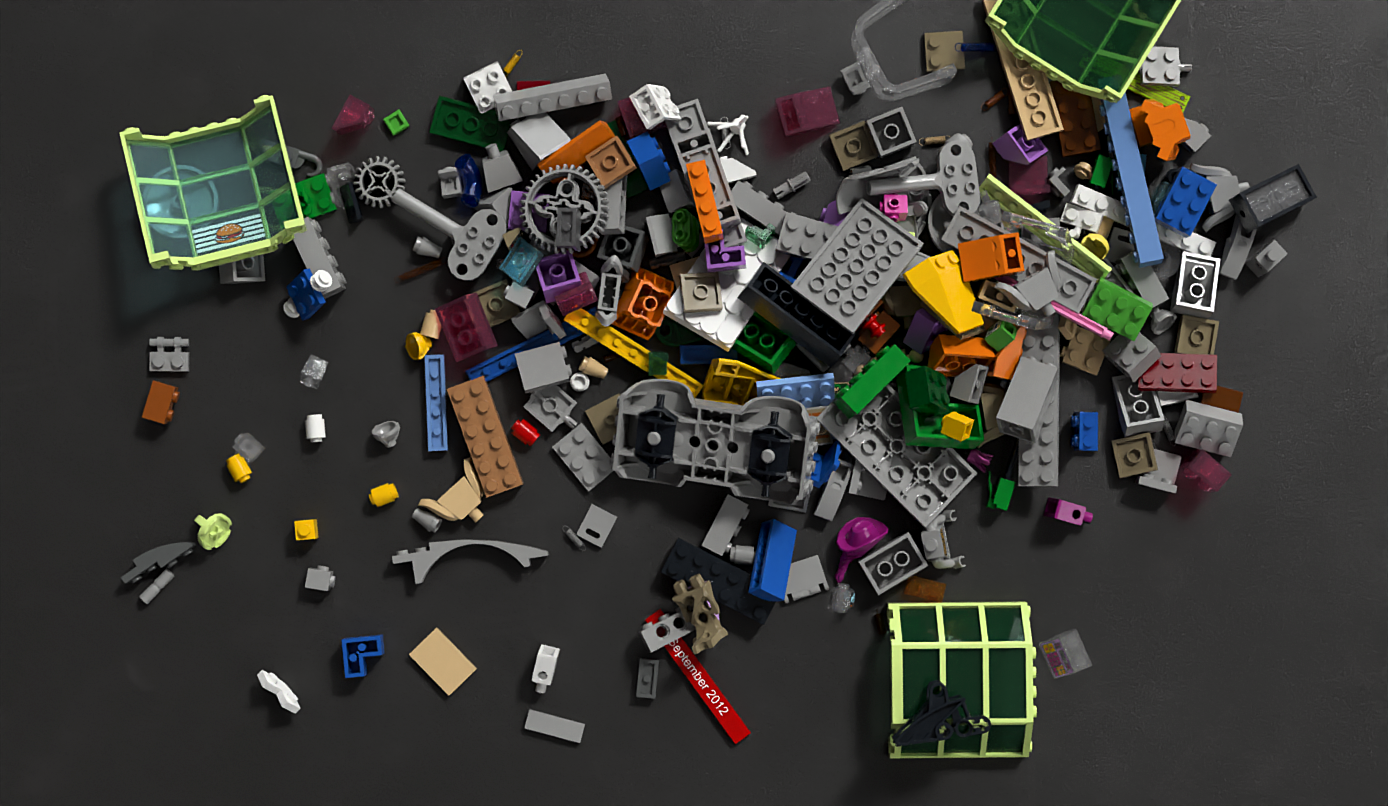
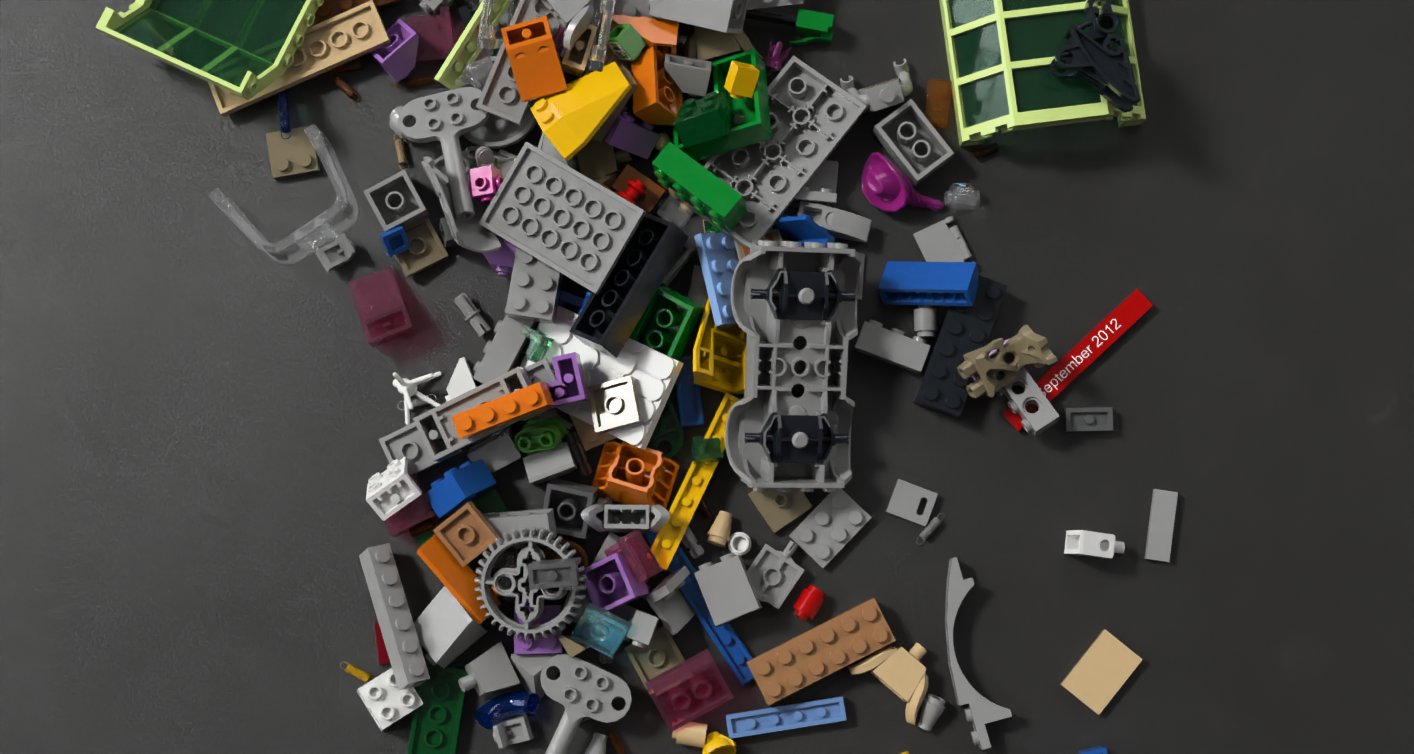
camera: 90 degrees left, 5 degrees down
none -> blue plate [379,225,411,257]

